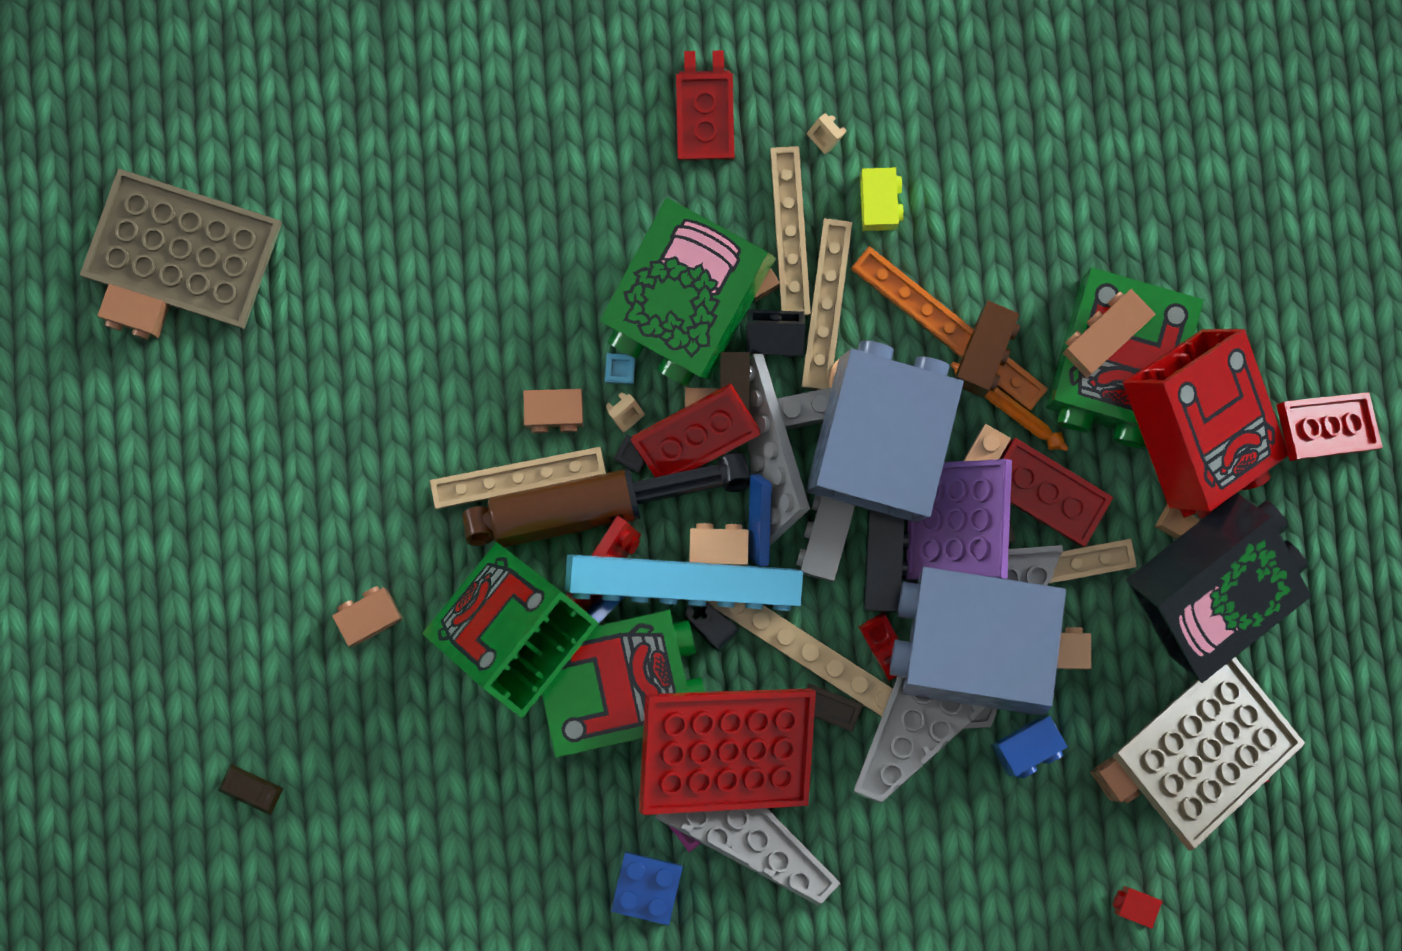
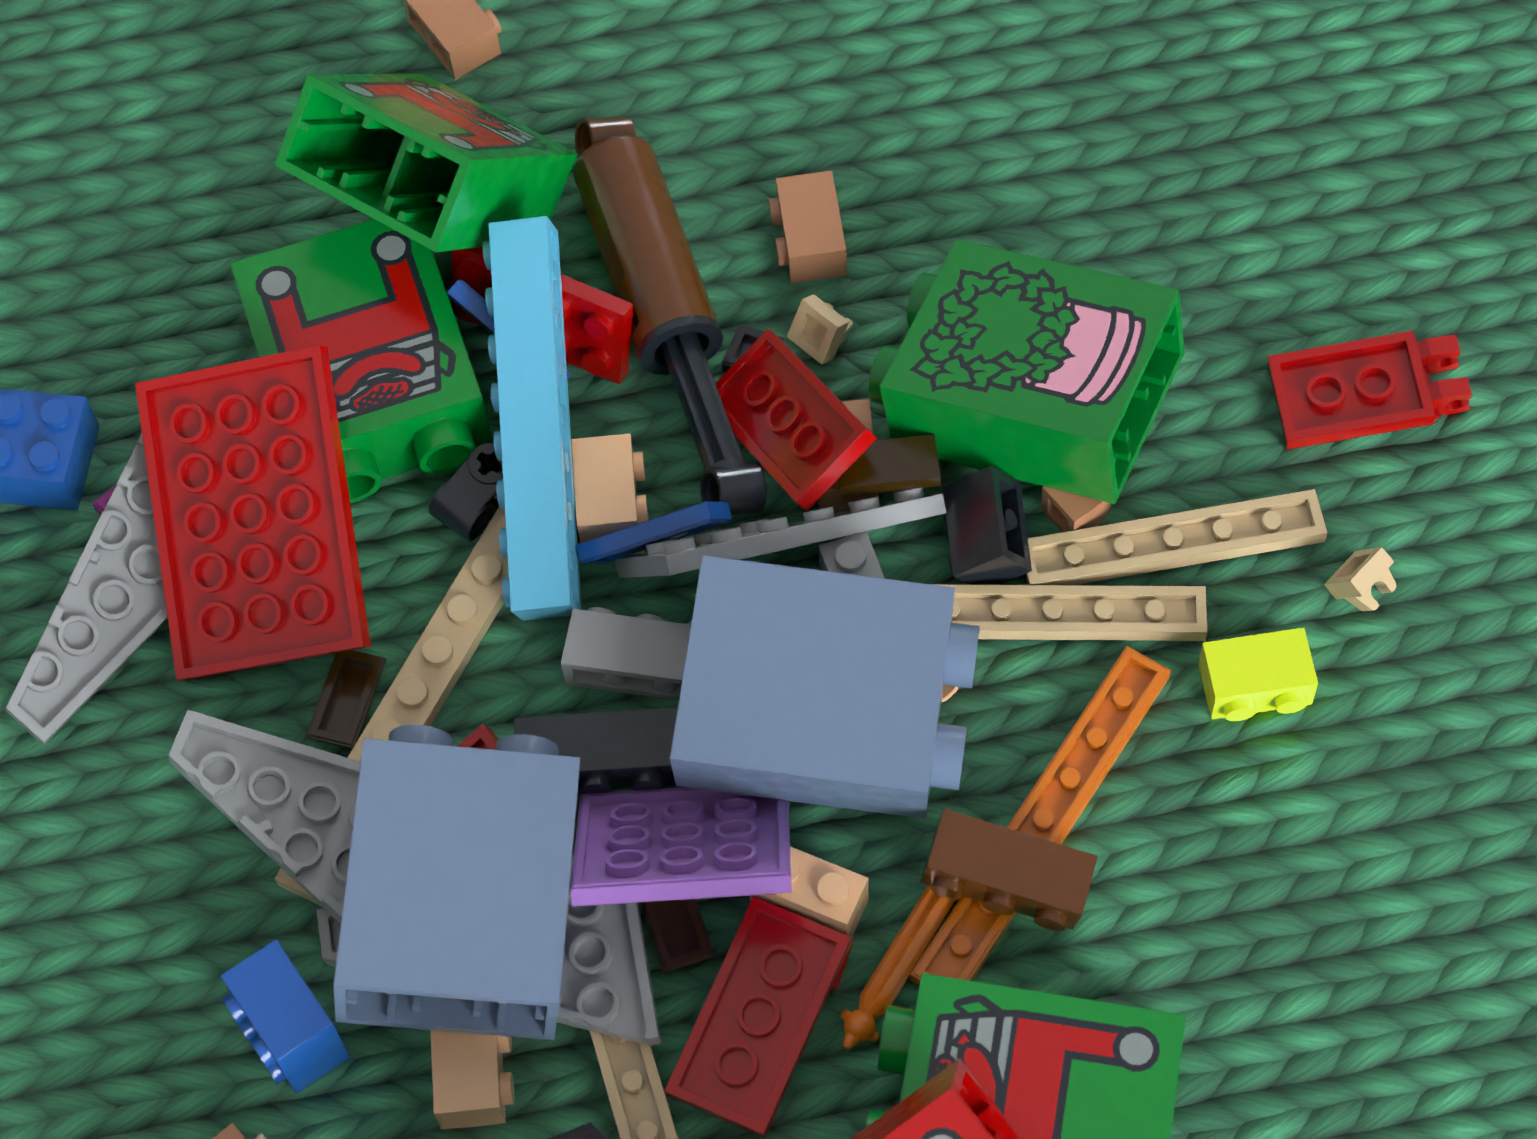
camera: 90 degrees right, 20 degrees down
tan plate [430,447,606,510] -> none
medium azure tile [605,353,635,385] -> none
nougat brick [1063,289,1156,378] -> none

